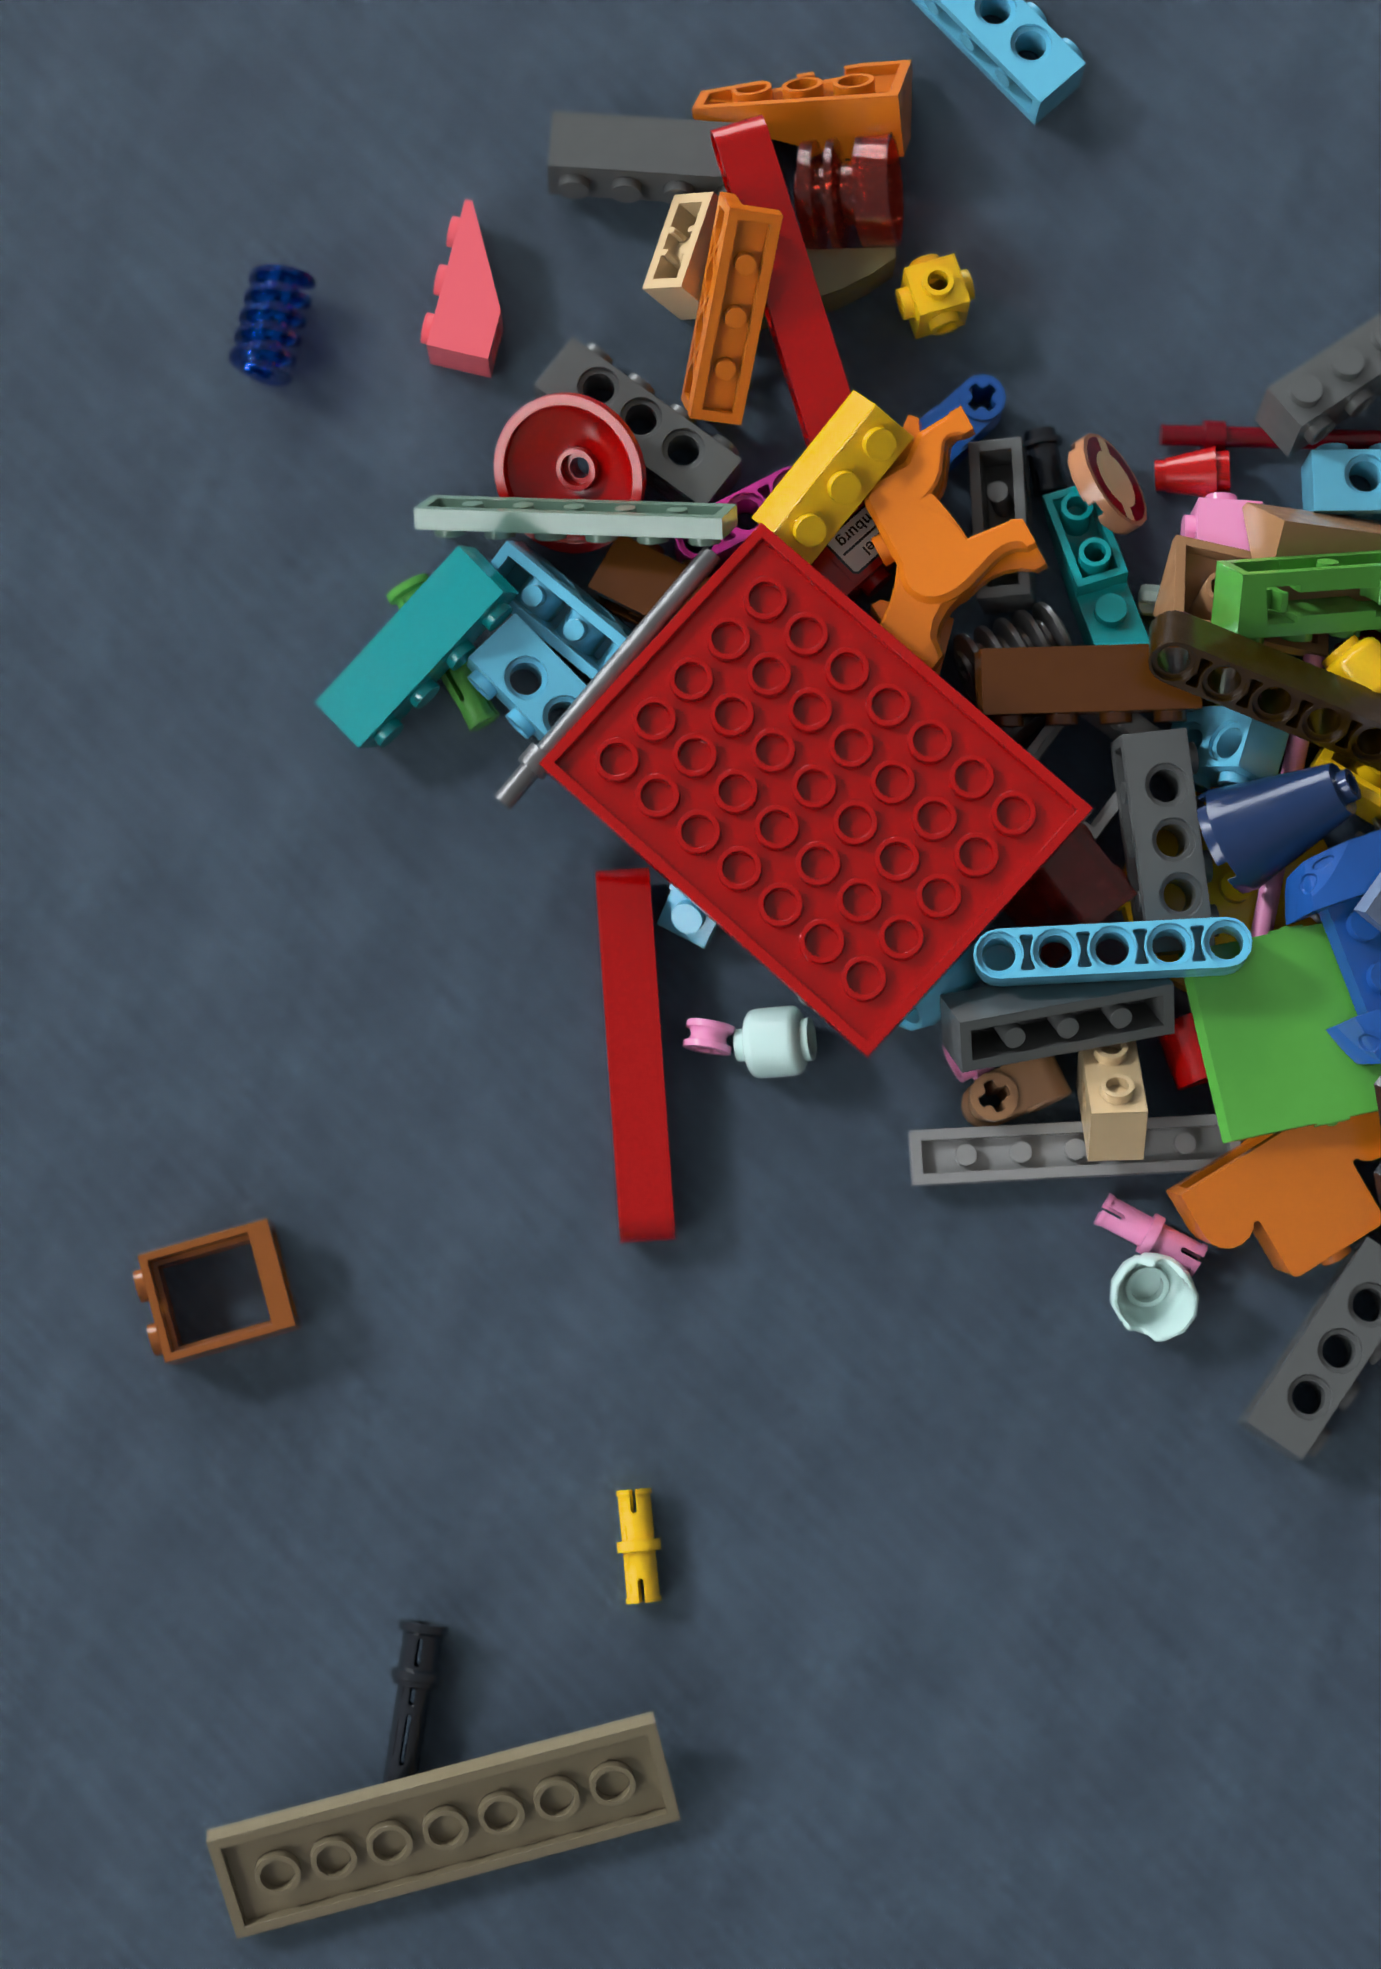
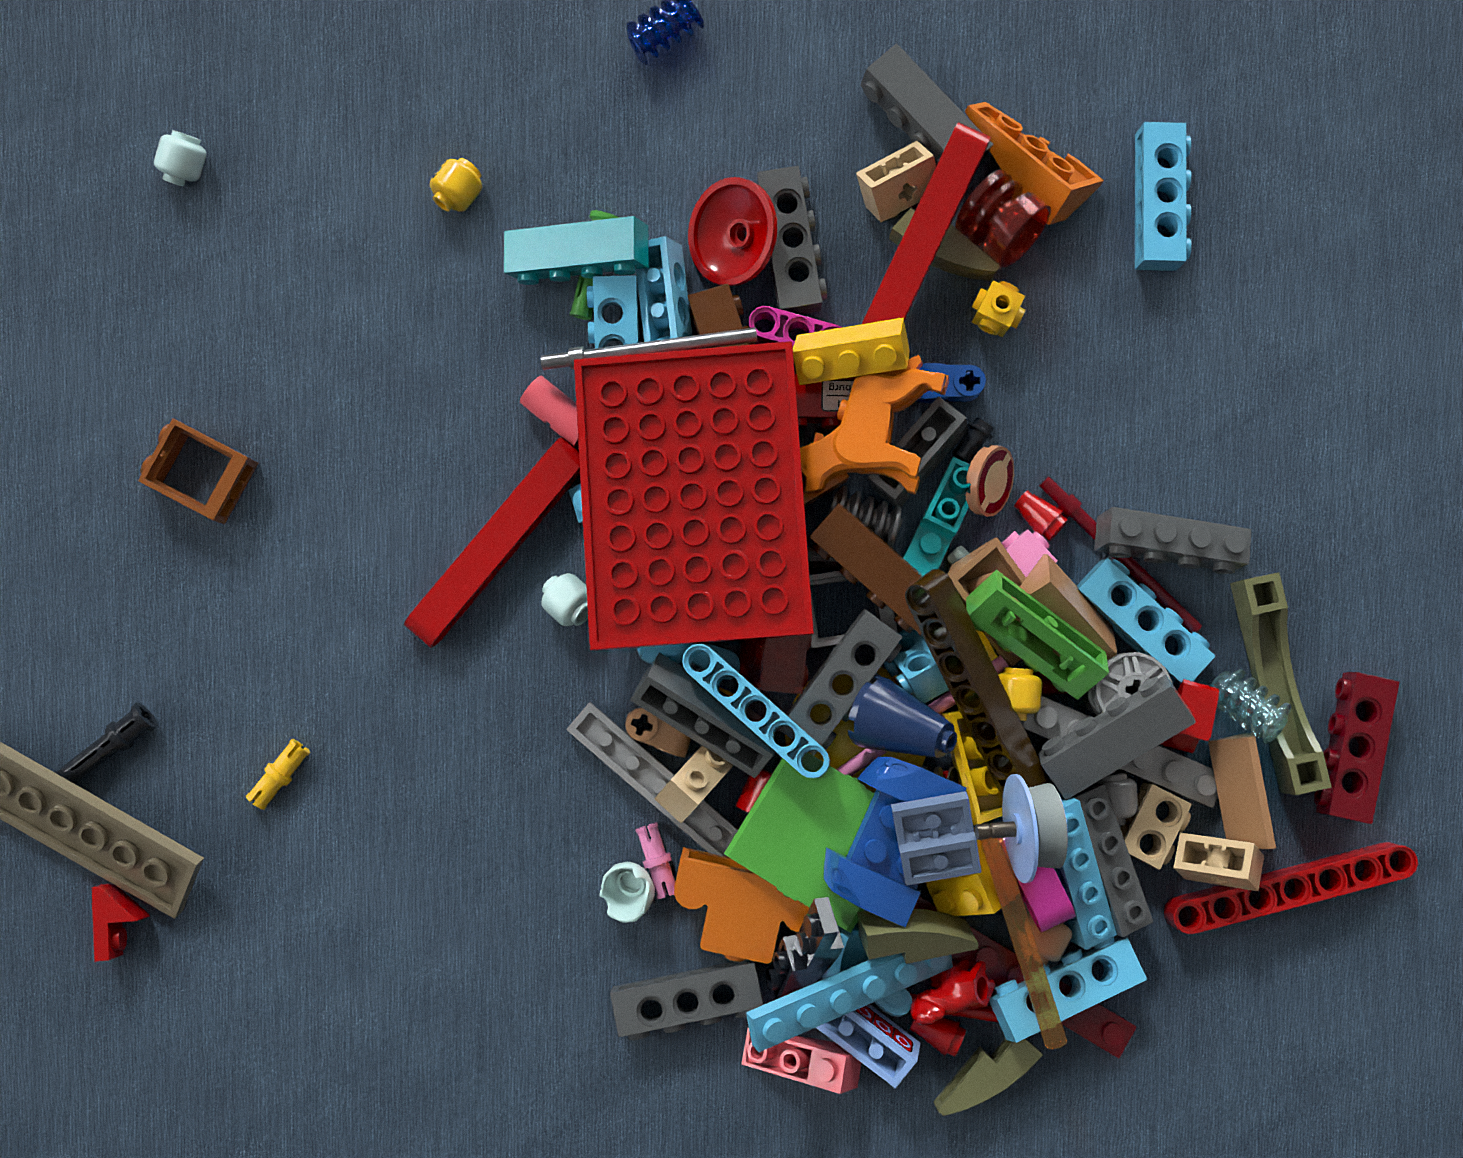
camera: 45 degrees right, 5 degrees up
sand green plate [413,495,738,547] -> none
coral slope [420,199,504,378] -> none
orange fence [681,192,783,425] -> none
bright pink bush [682,1018,735,1056] -> none
none -> red slope [92,883,149,962]
none -> yellow head [430,158,482,212]
none -> coral pin [520,375,579,447]

